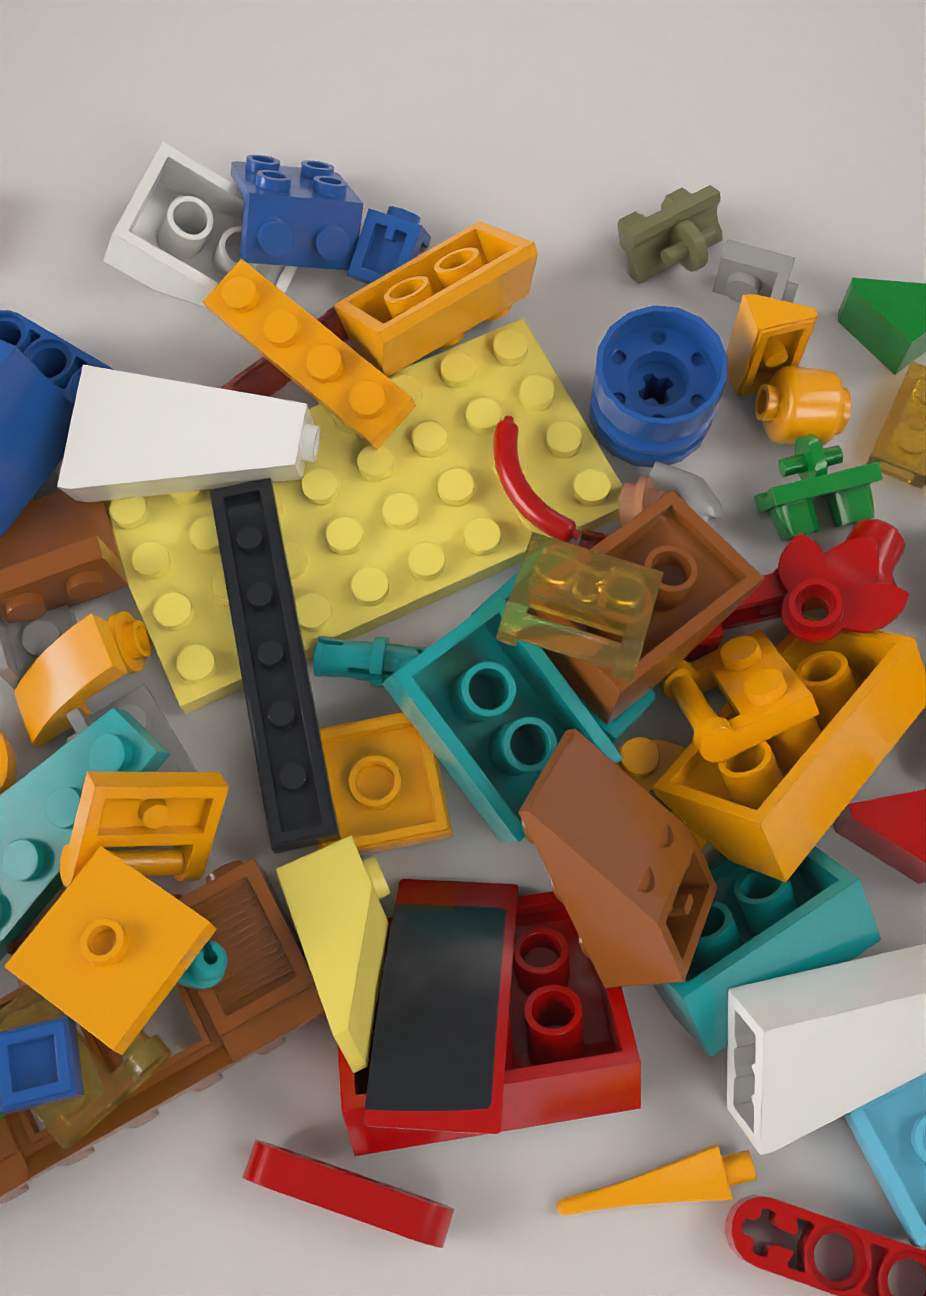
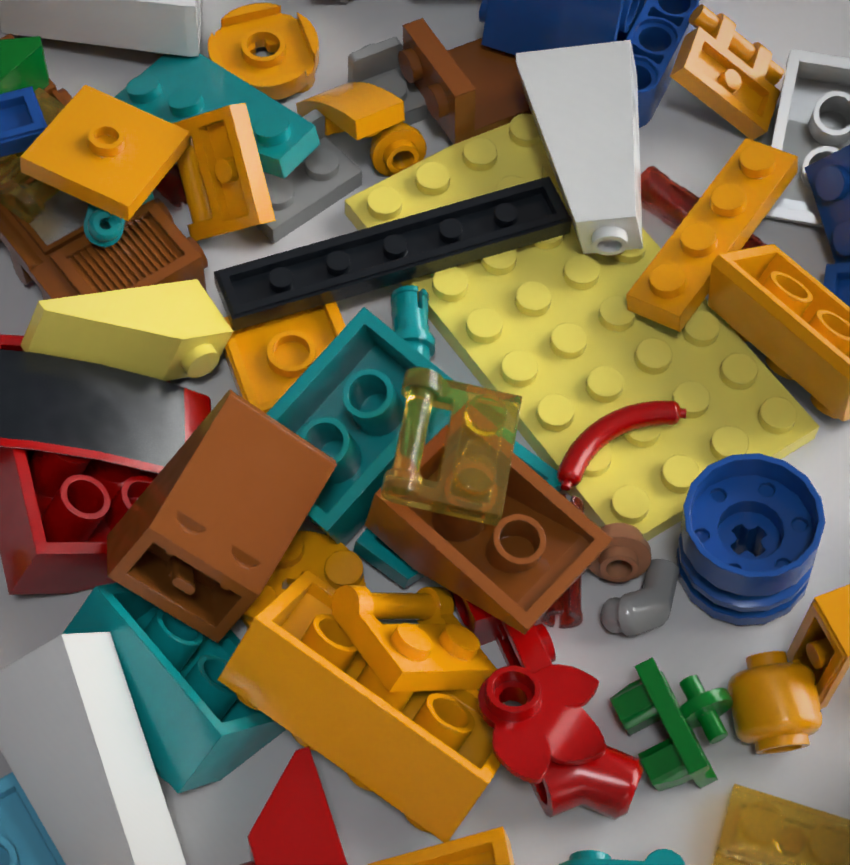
camera: 75 degrees right, 10 degrees down
none -> light orange plate [670,4,784,140]

